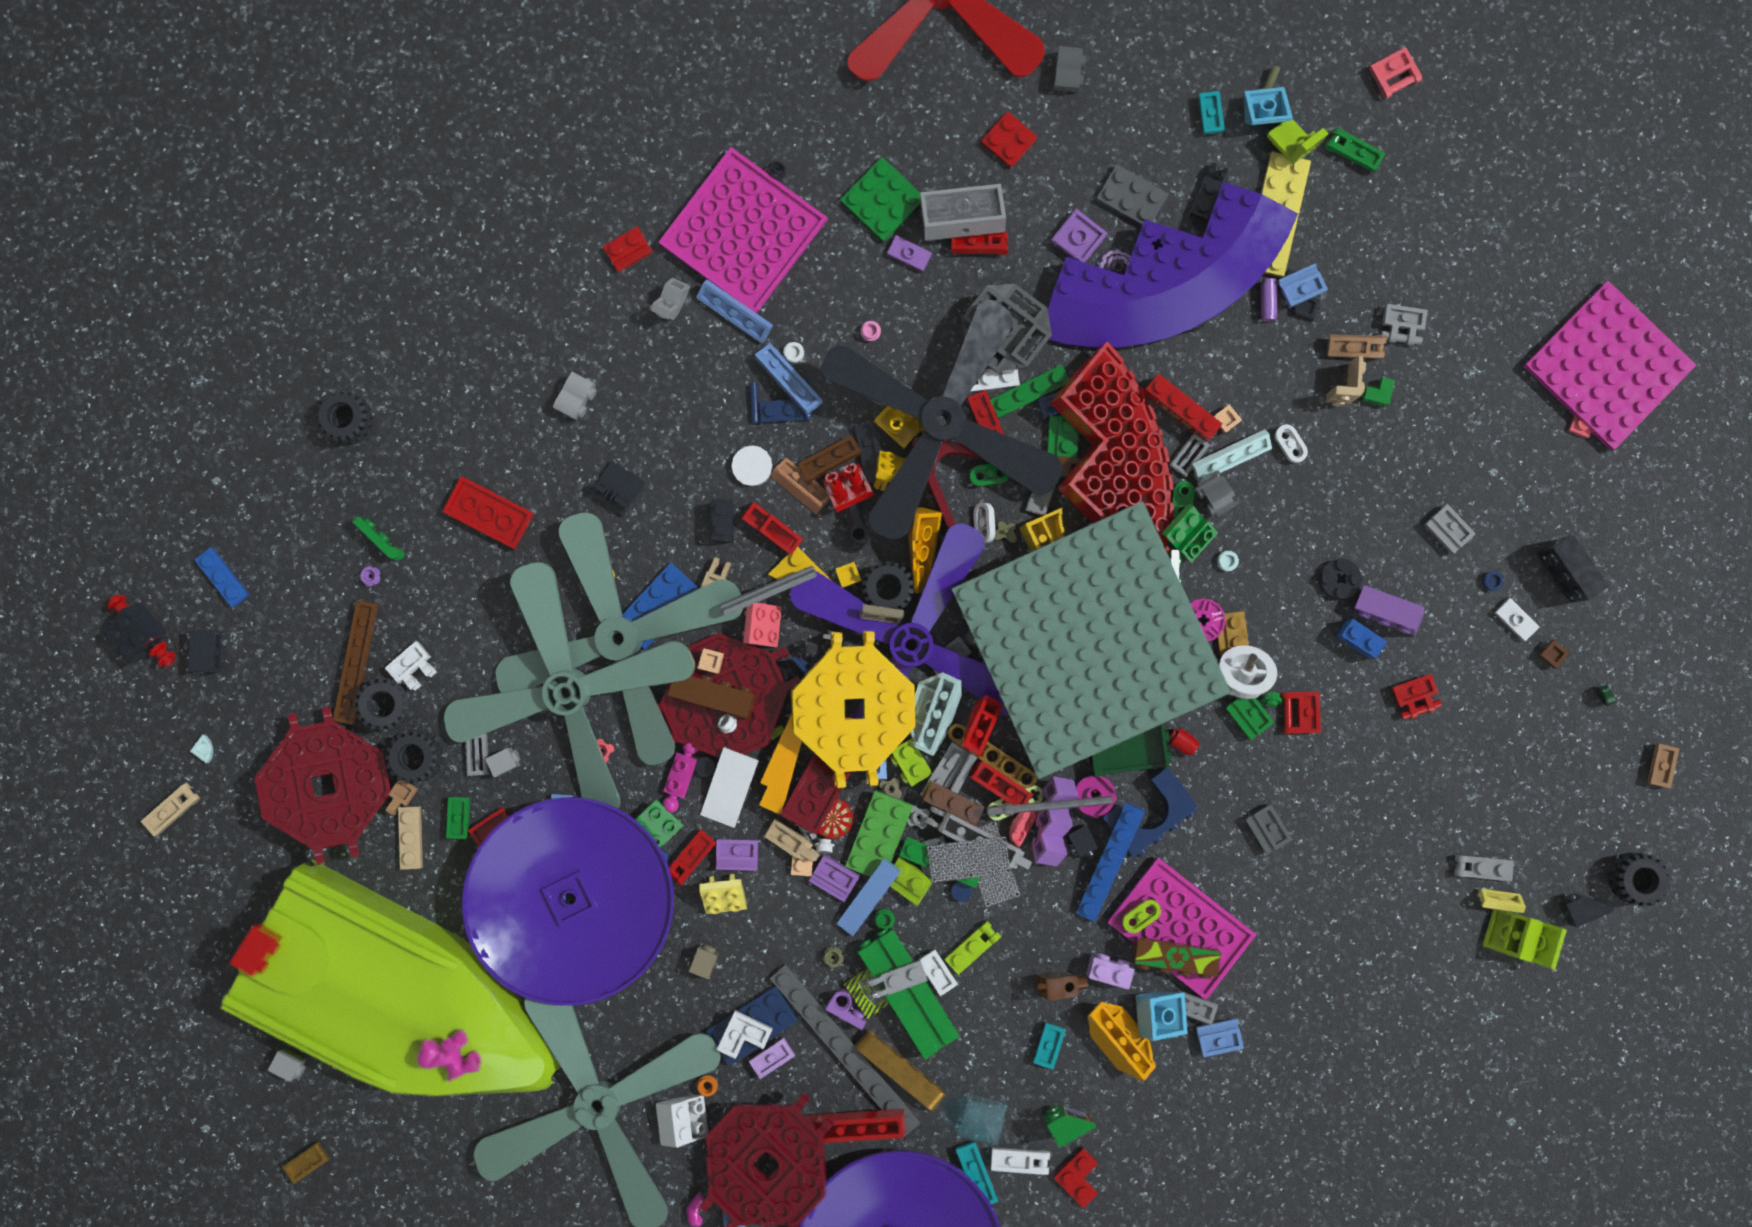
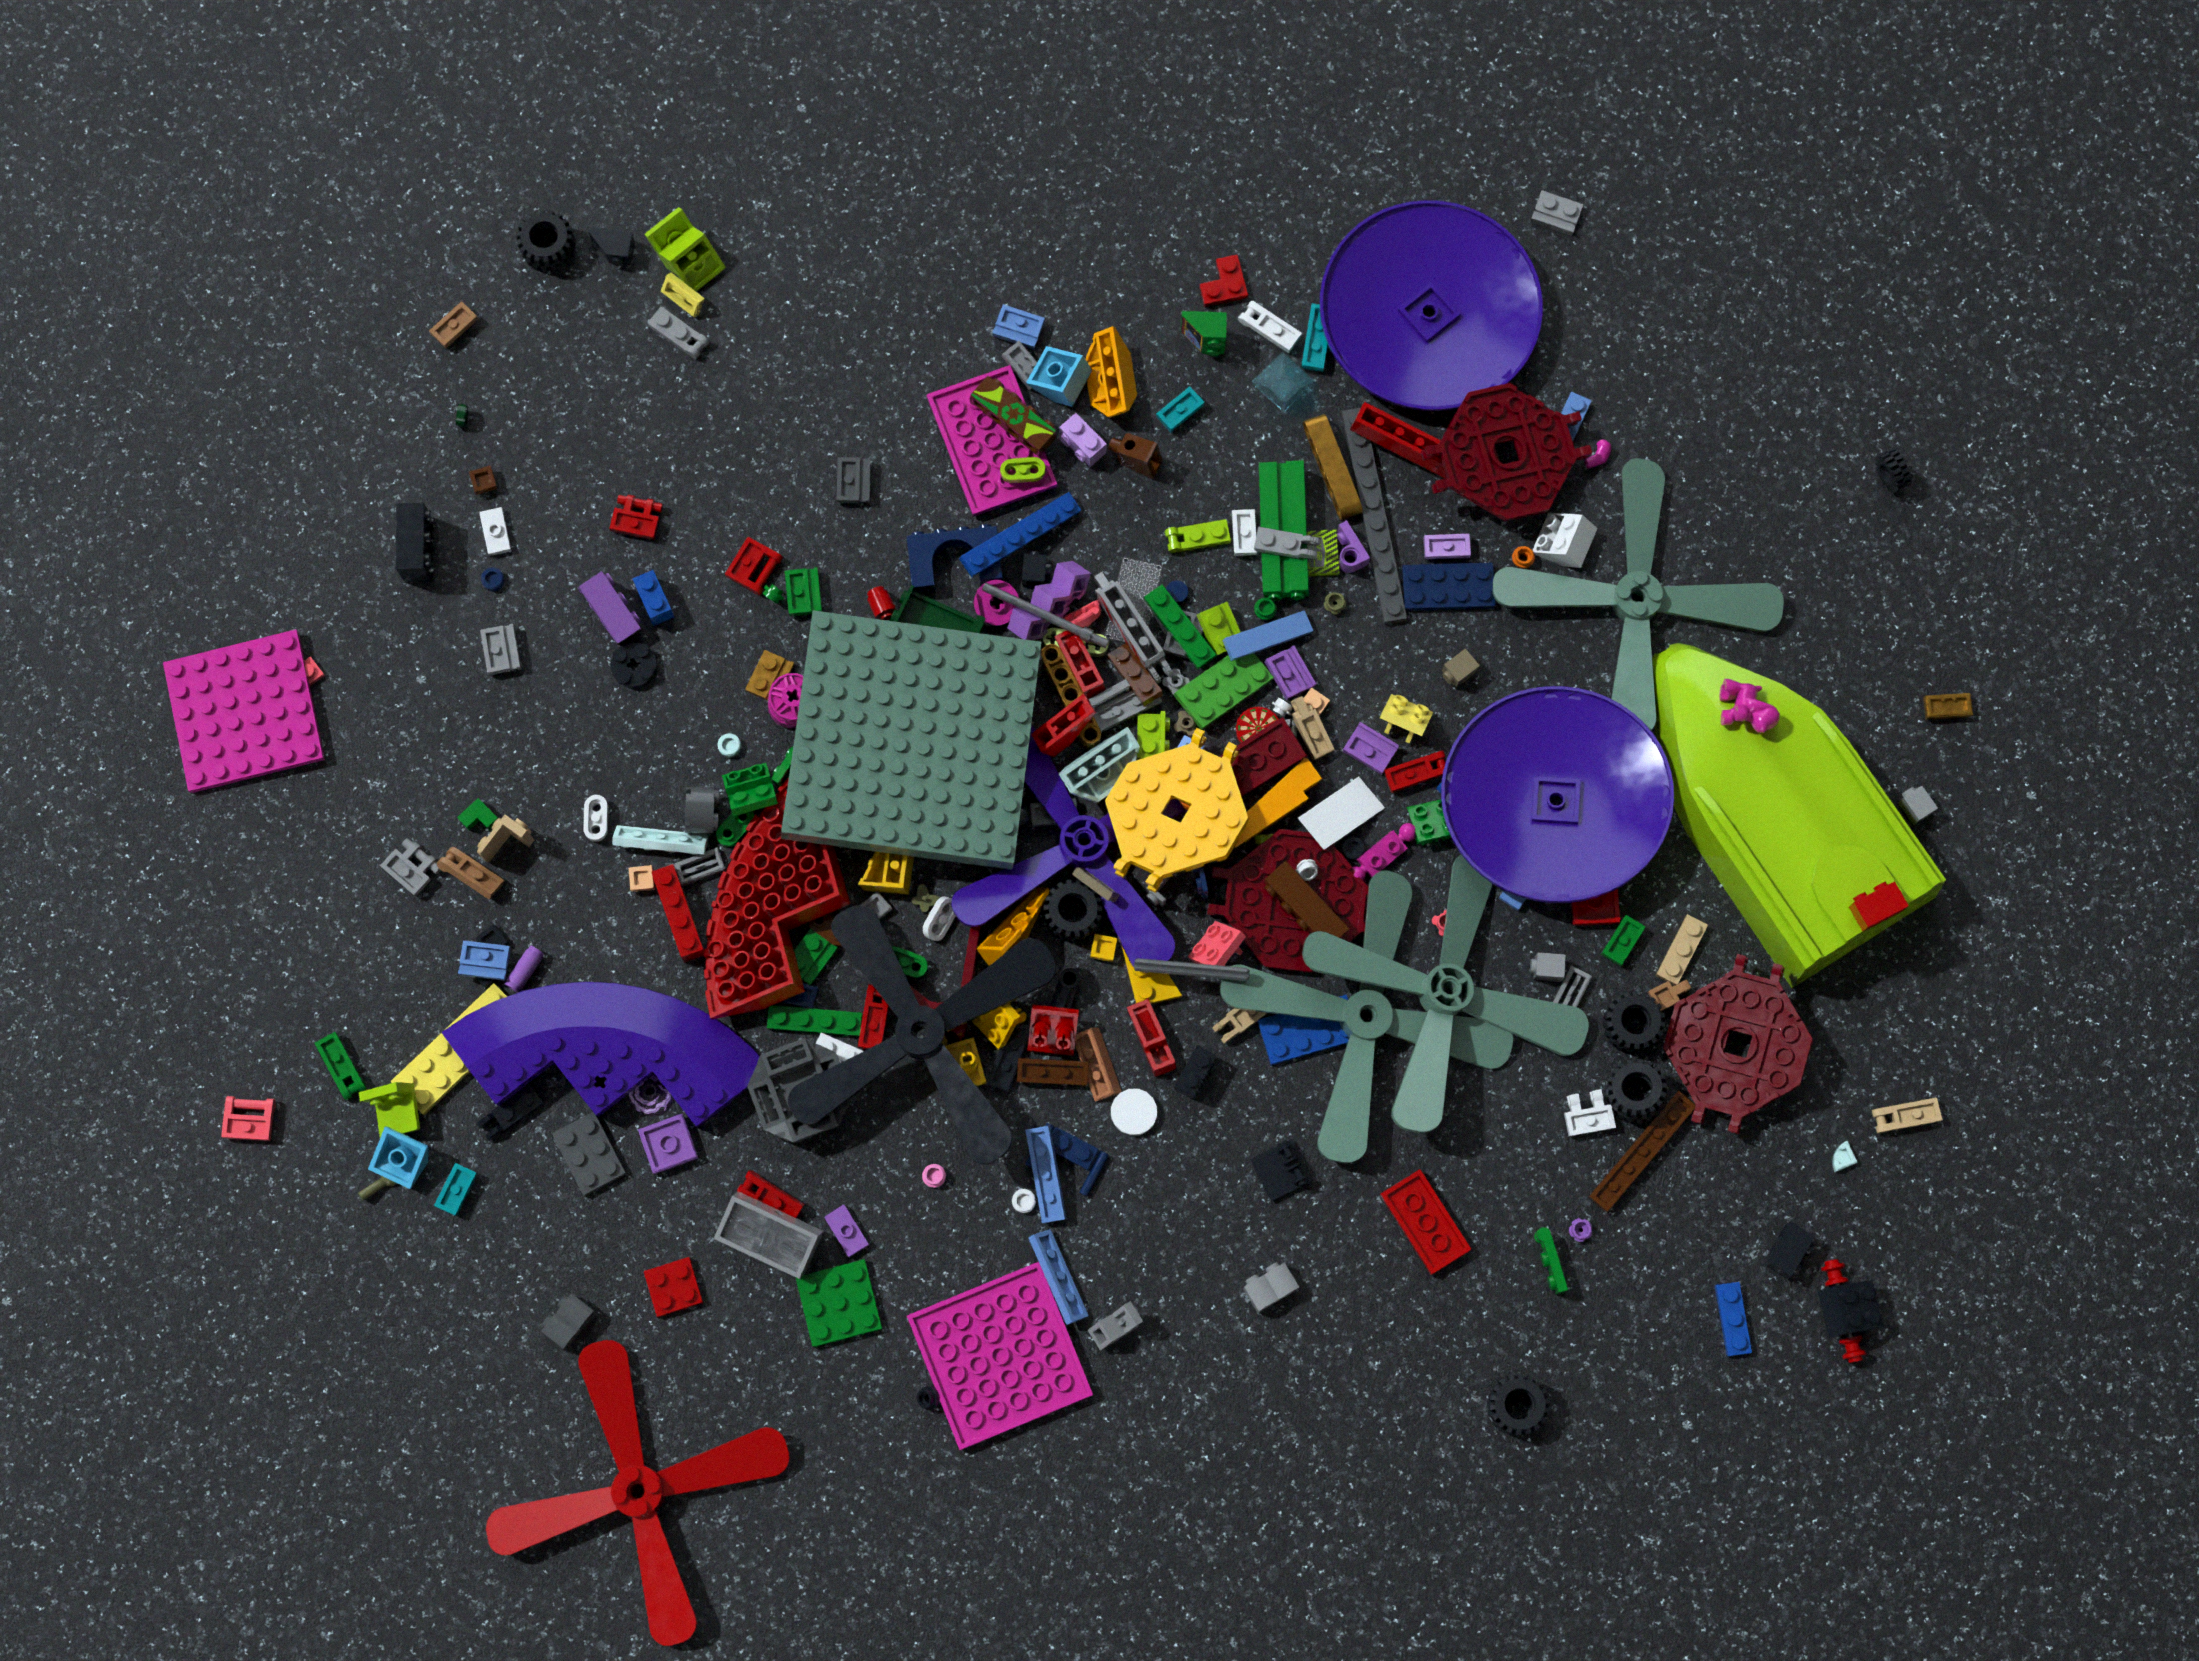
camera: 155 degrees left, 10 degrees down
red plate [603,226,653,273] -> none
light nougat plate [698,648,724,674] -> none
white plate [717,1010,773,1059] -> none
flat silver sticker [927,836,1010,883] -> none
white piece [1219,645,1277,699] -> none

